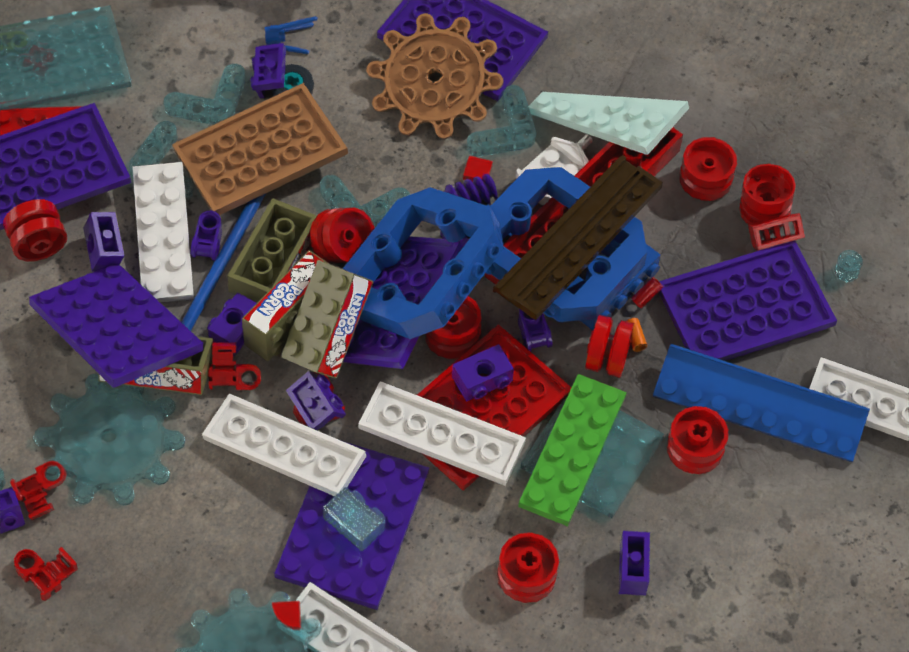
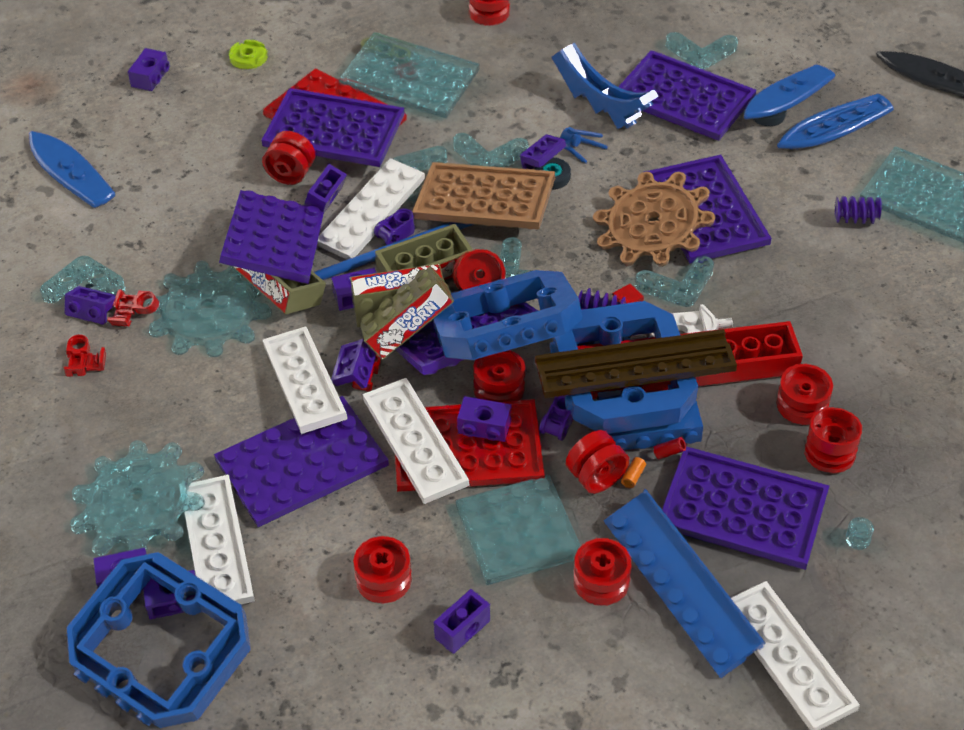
camera: 45 degrees right, 10 degrees down
red piece [208,342,261,390] -> none
red tile [272,601,301,630] -> none
clear light blue brick [323,487,385,551] -> none
bright green plate [518,374,627,526] -> none
light aqua wing [528,92,689,155] -> none
red slope [748,213,805,250] -> none

